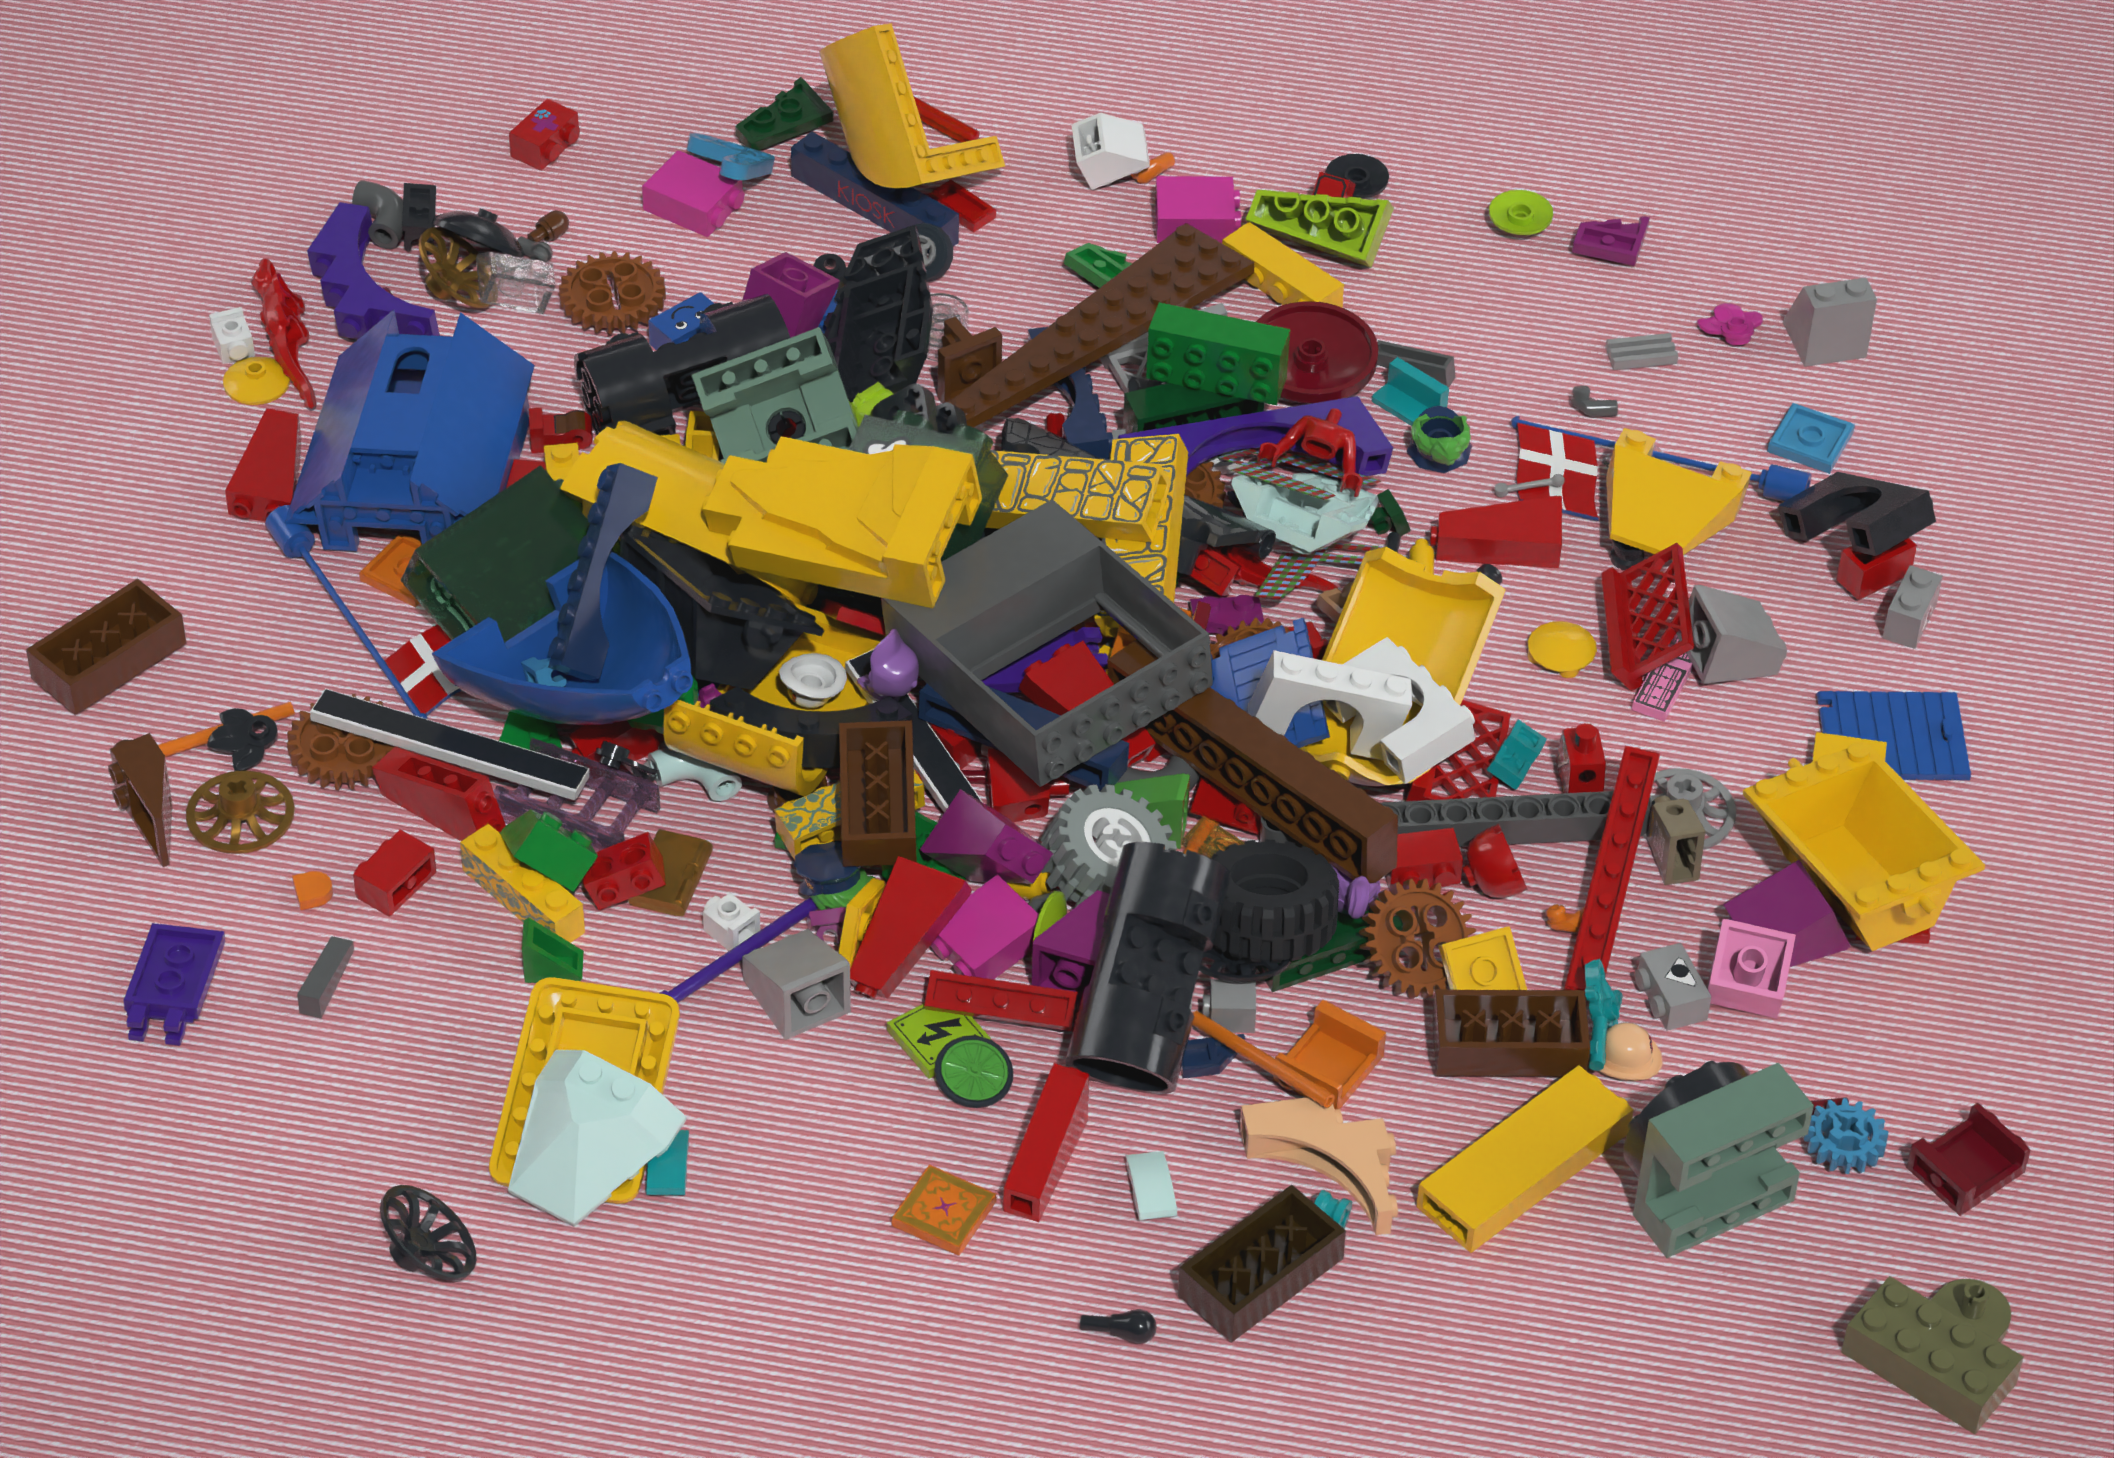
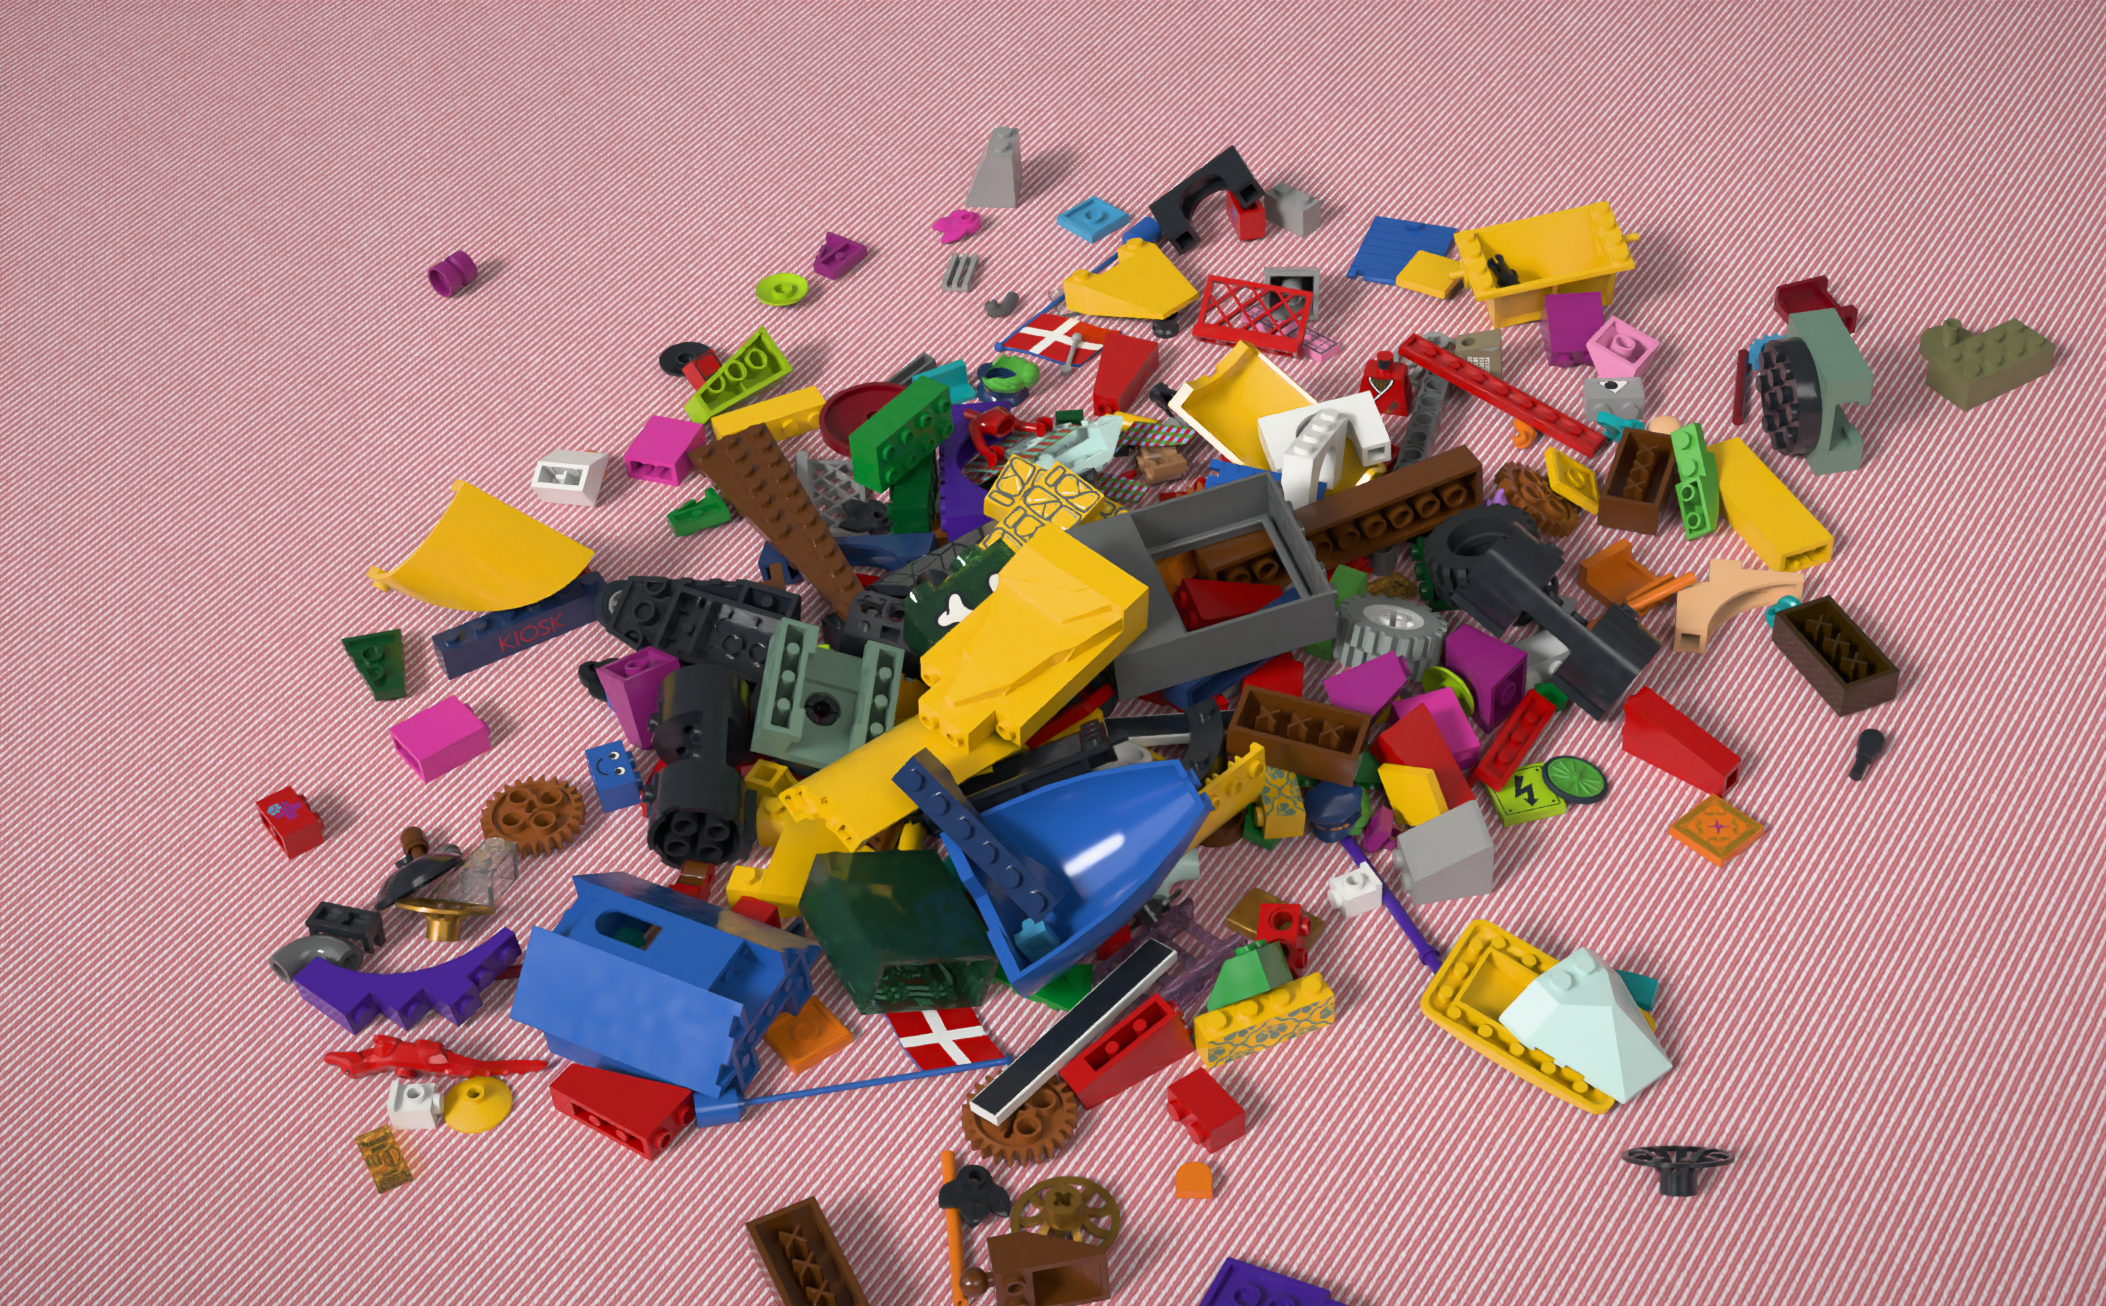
camera: 65 degrees left, 5 degrees down
dark grey piece [297,936,354,1019] -> none
green slope [522,917,584,983] -> none
dark azure beam [687,133,775,181] -> none
medium lavender hair [857,629,919,702] -> none
light aqua slope [1126,1151,1178,1220] -> none
red cylinder [1463,824,1528,898] -> none
none -> clear yellow tile [355,1124,413,1195]
none -> black pin [1487,254,1521,288]
none -> bright green slope [1670,422,1719,541]

